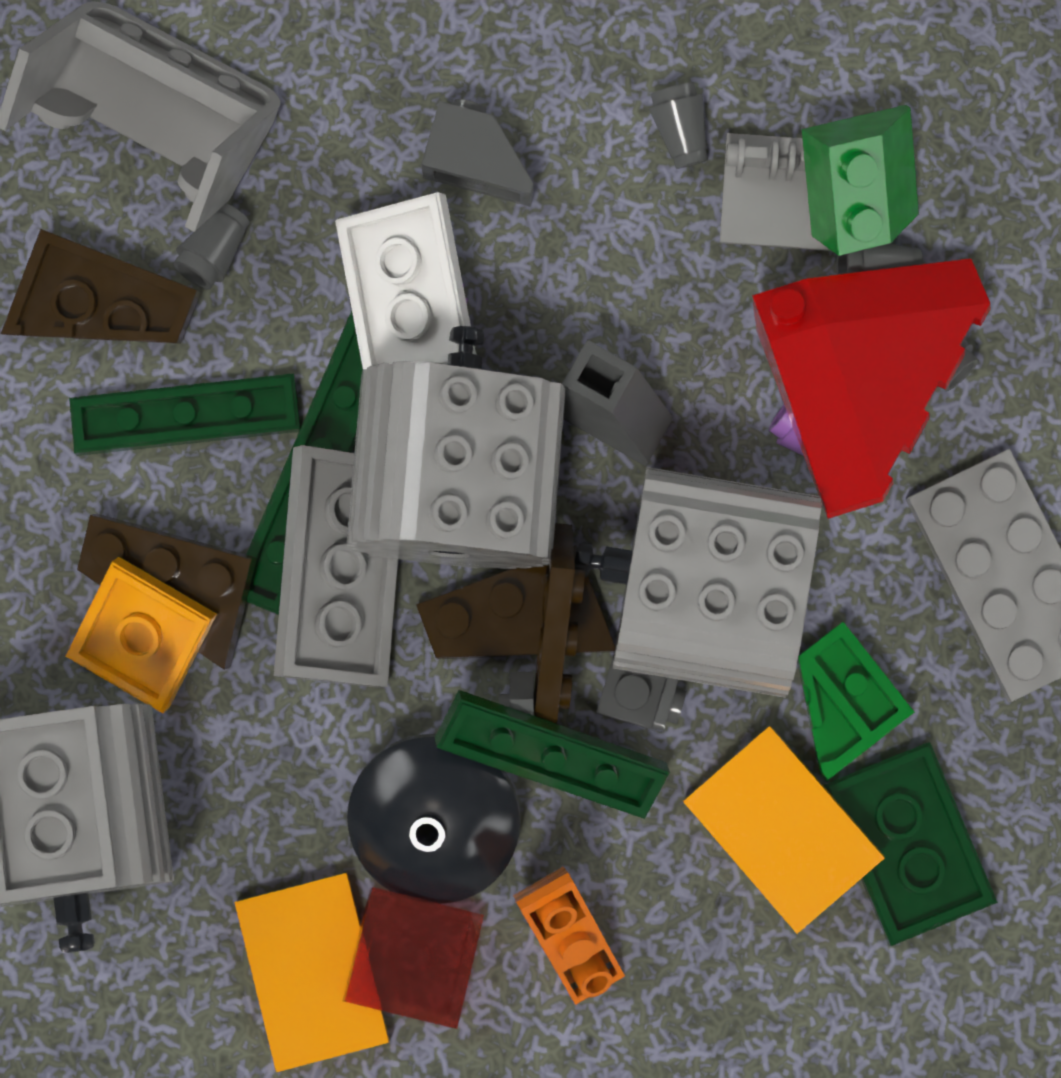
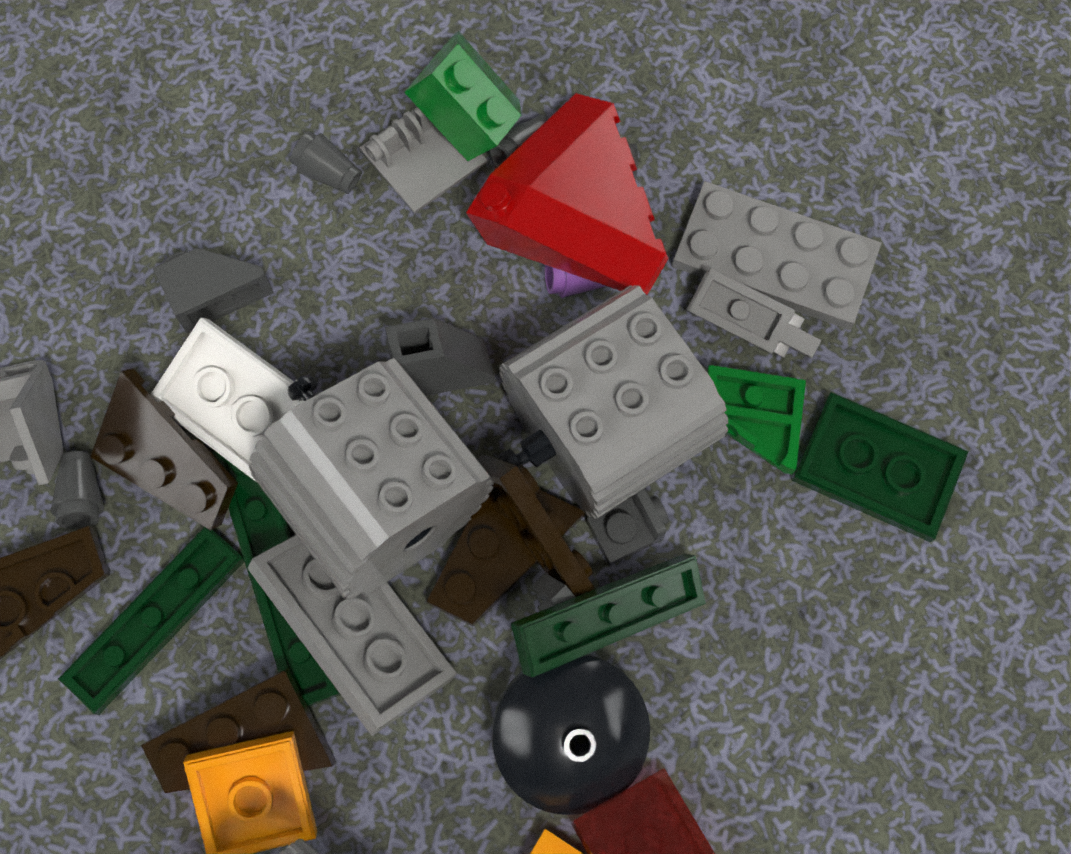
camera: 45 degrees left, 10 degrees down
orange slope [513,866,625,1005] -> none
light orange tile [683,726,885,934] -> none
none -> dark brown wing [90,368,238,530]
none -> light grey hinge [687,267,822,359]

